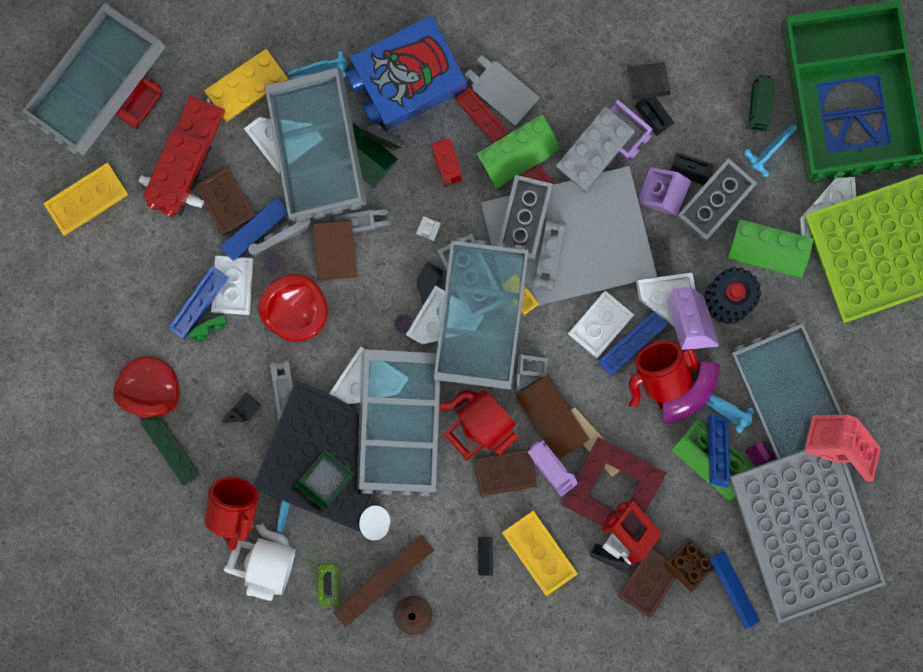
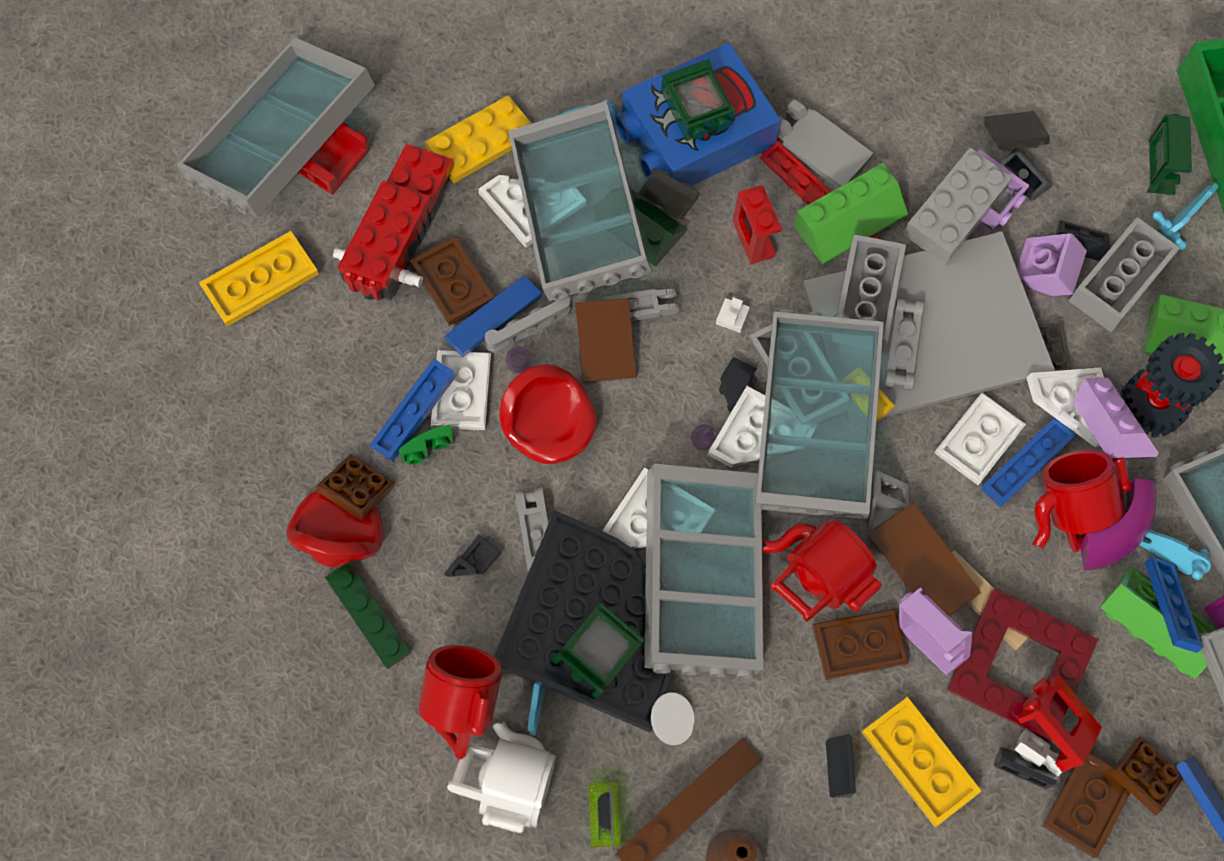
camera: 10 degrees left, 15 degrees down
none -> reddish brown tile [316,454,395,520]
none -> dark green window [661,59,736,141]

